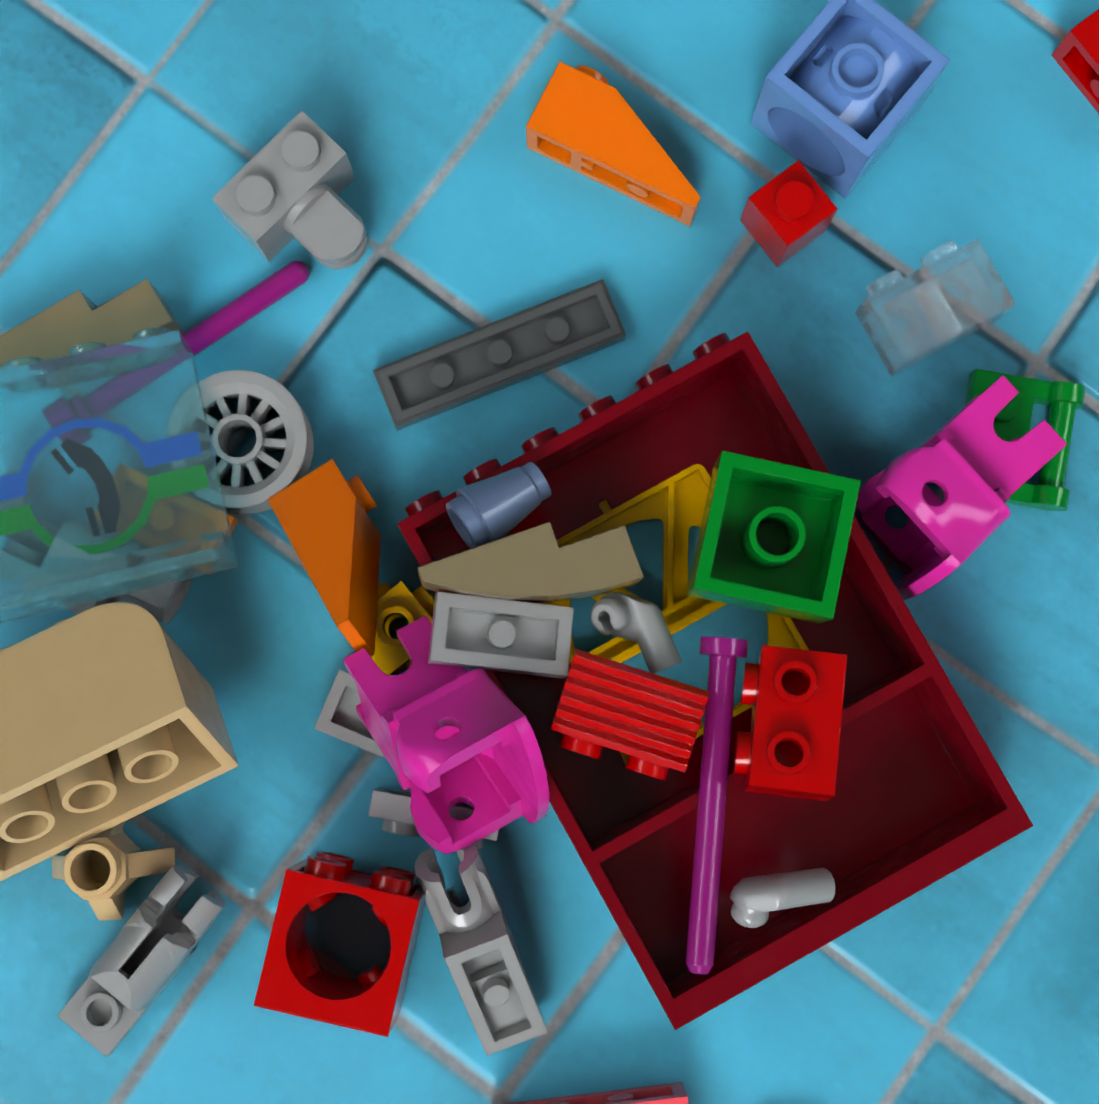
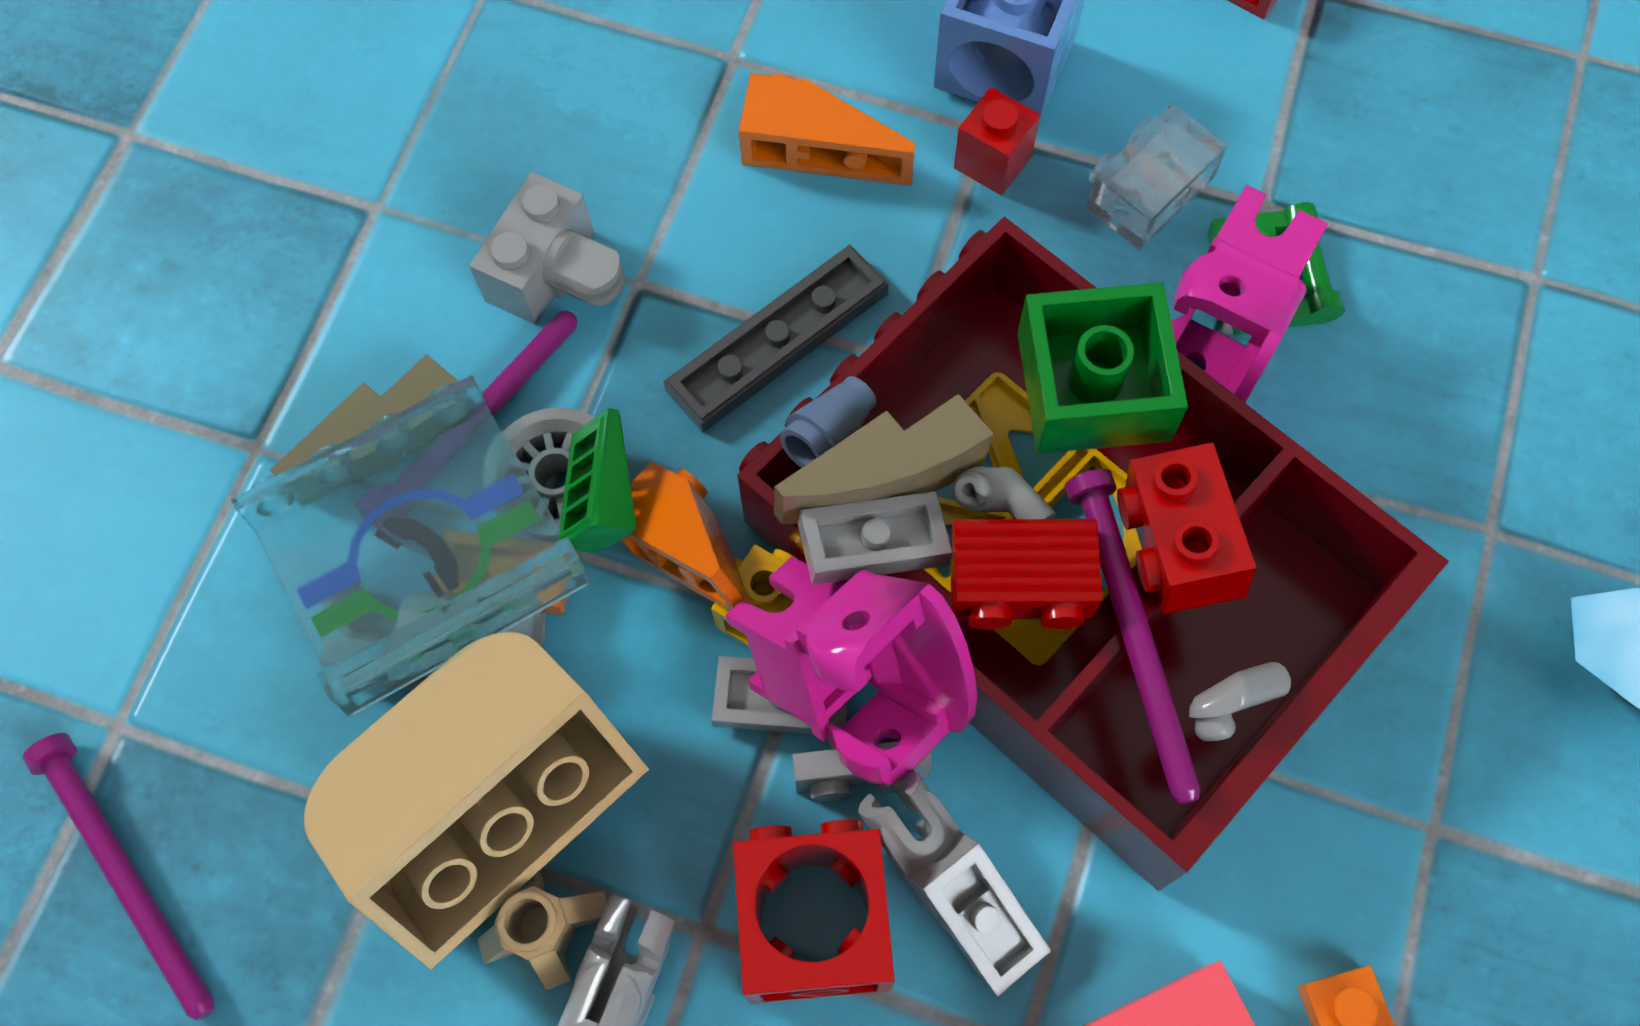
camera: 15 degrees left, 15 degrees down
none -> green slope [559,408,637,554]

